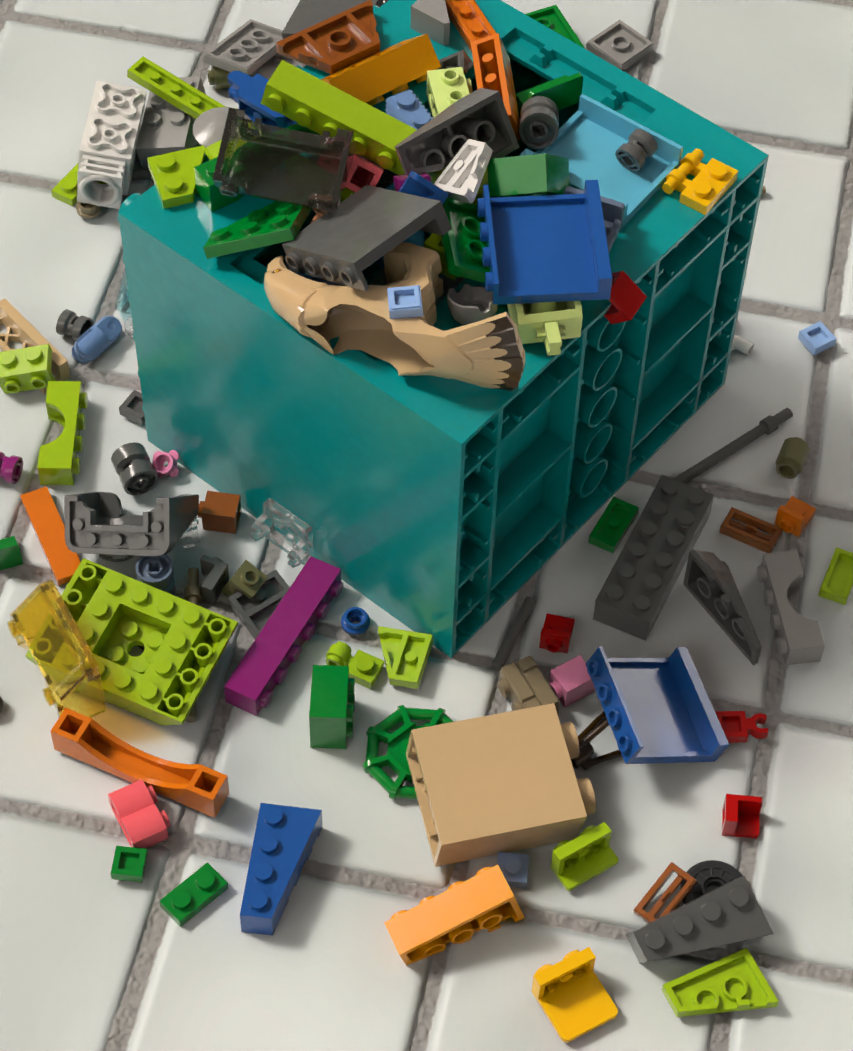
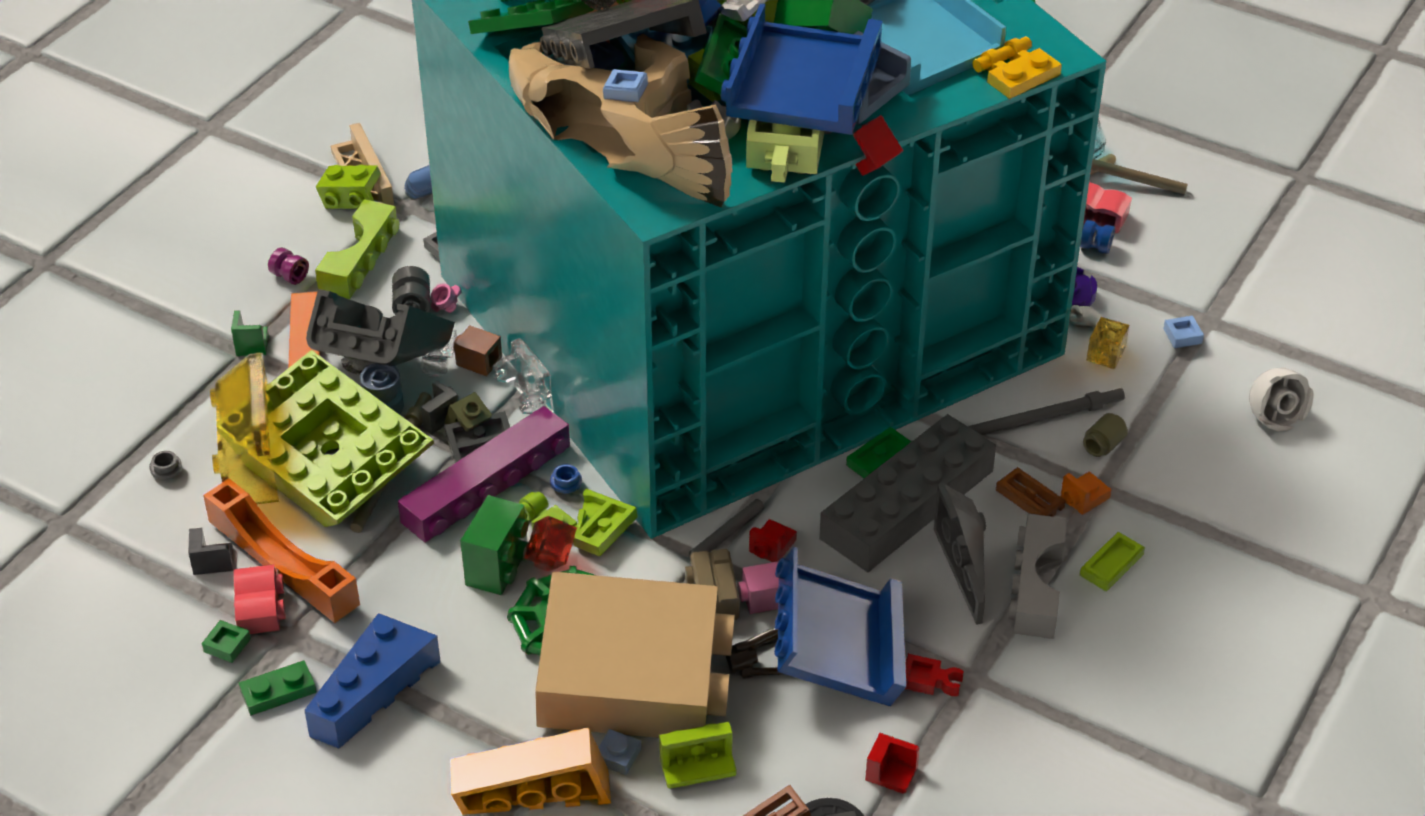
camera: 20 degrees right, 10 degrees down
dark grey wheel [56,309,93,341] -> none
light grey plate [586,20,654,71] -> none
dark grey wheel [615,129,658,172] -> none
none -> black panel [188,528,233,575]
none -> clear red brick [524,516,577,571]
none -> clear yellow brick [1086,317,1130,369]

